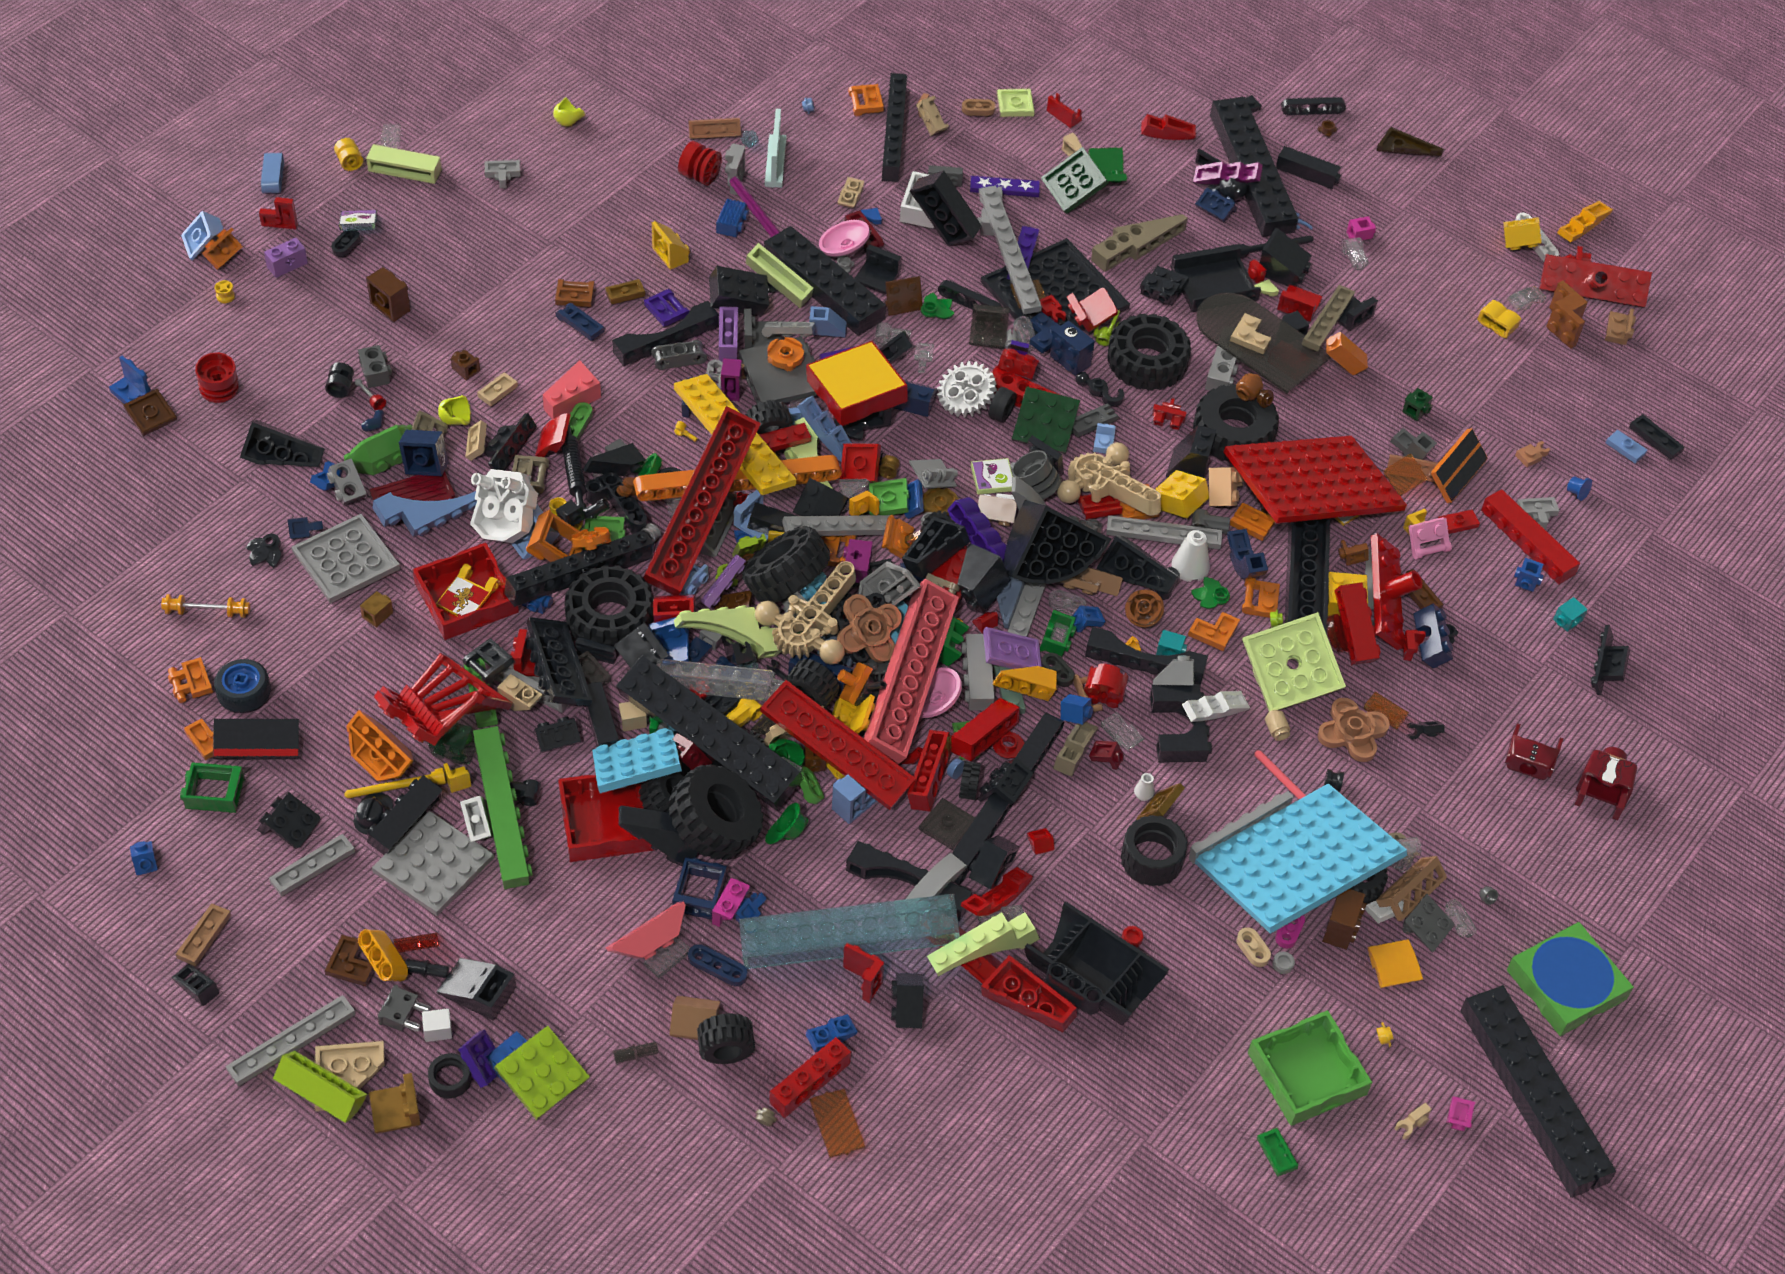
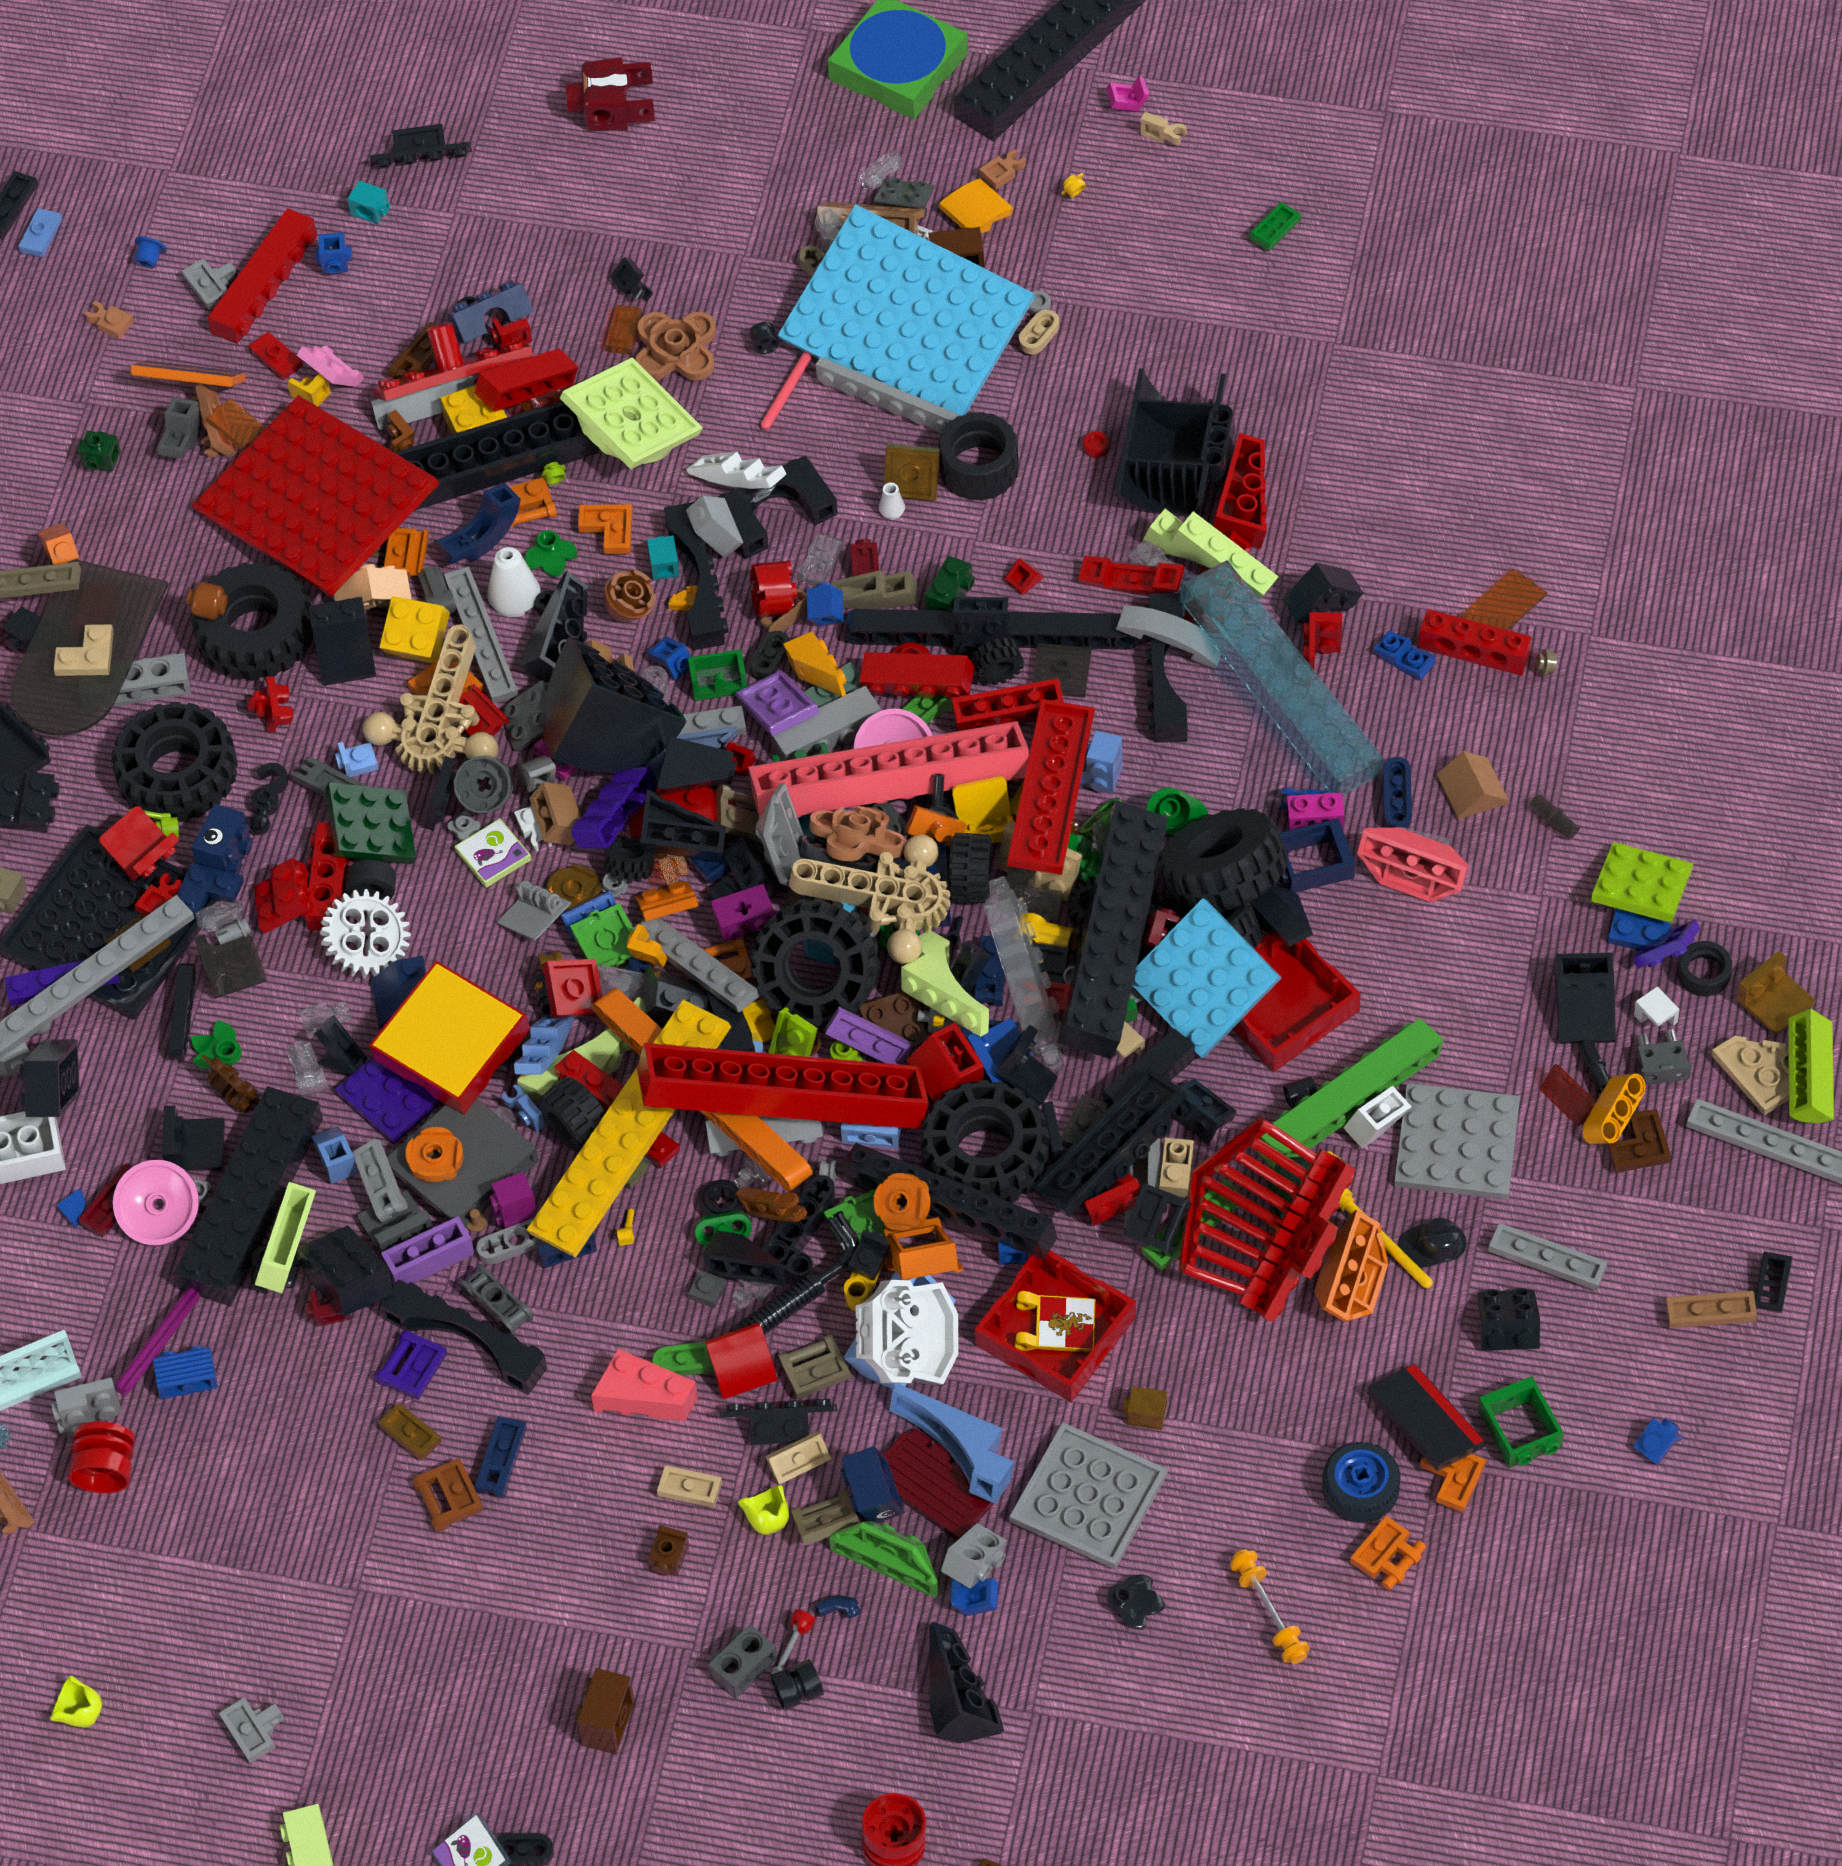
camera: 110 degrees left, 5 degrees up
dark blue plate [287,517,323,539] -> none
black brick [367,775,443,855] -> none
yellow slope [652,221,690,270] -> none
black tyre [697,1013,755,1064] -> none
tan slope [837,177,865,208] -> none
medium blue tile [947,758,964,779] -> none
black brick [968,835,1020,889] -> none
dark purple tile [1010,340,1030,355] -> none
bright green tile [1248,1010,1372,1126] -> none
reddish brown plate [1257,389,1274,408] -> none
tan brick [1265,710,1290,741] -> none
dark grey hinge [1479,886,1498,905] -> none
dark red piece [1505,723,1563,780] -> none
none -> dark green brick [925,555,975,611]
none -> nougat plate [979,149,1026,190]

